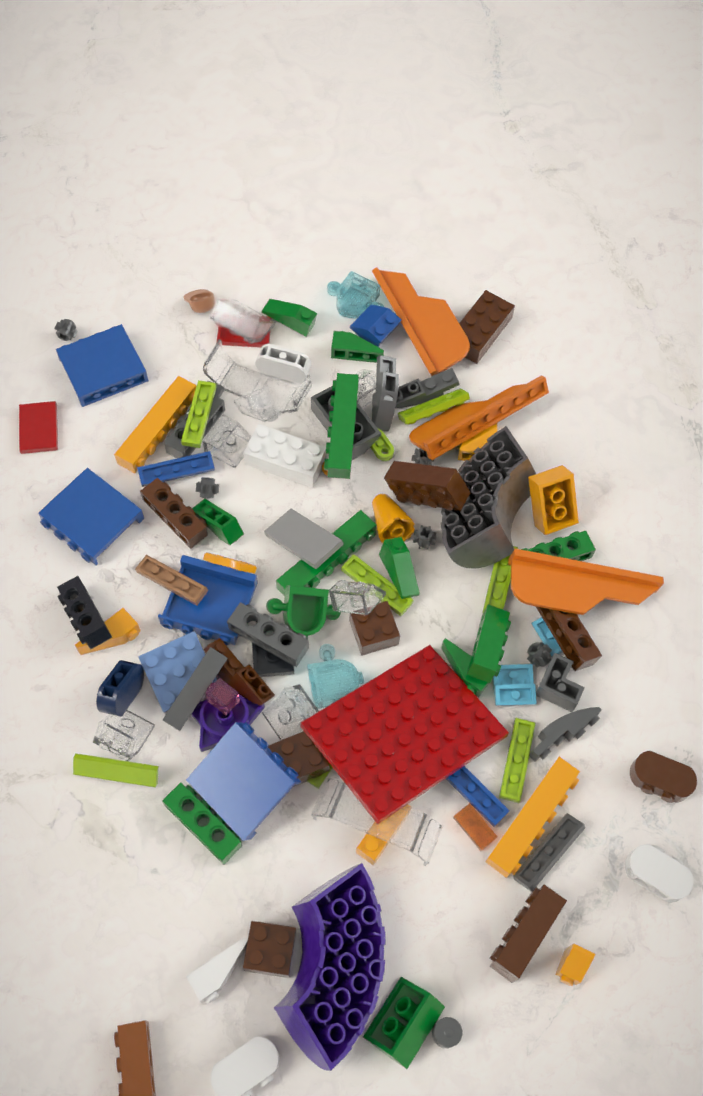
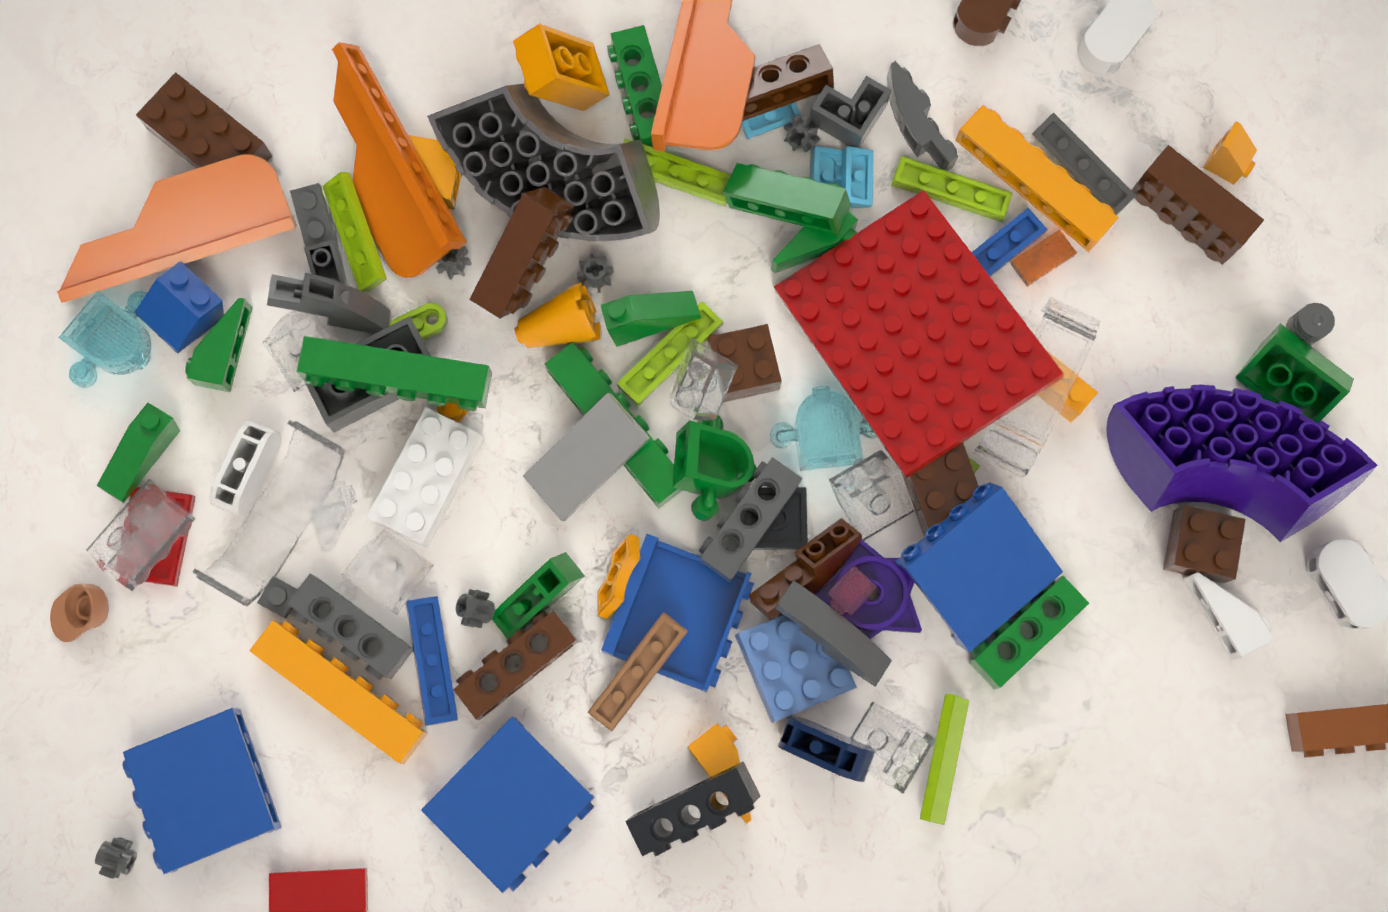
camera: 85 degrees left, 15 degrees up
lime plate [181,380,217,448] -> none

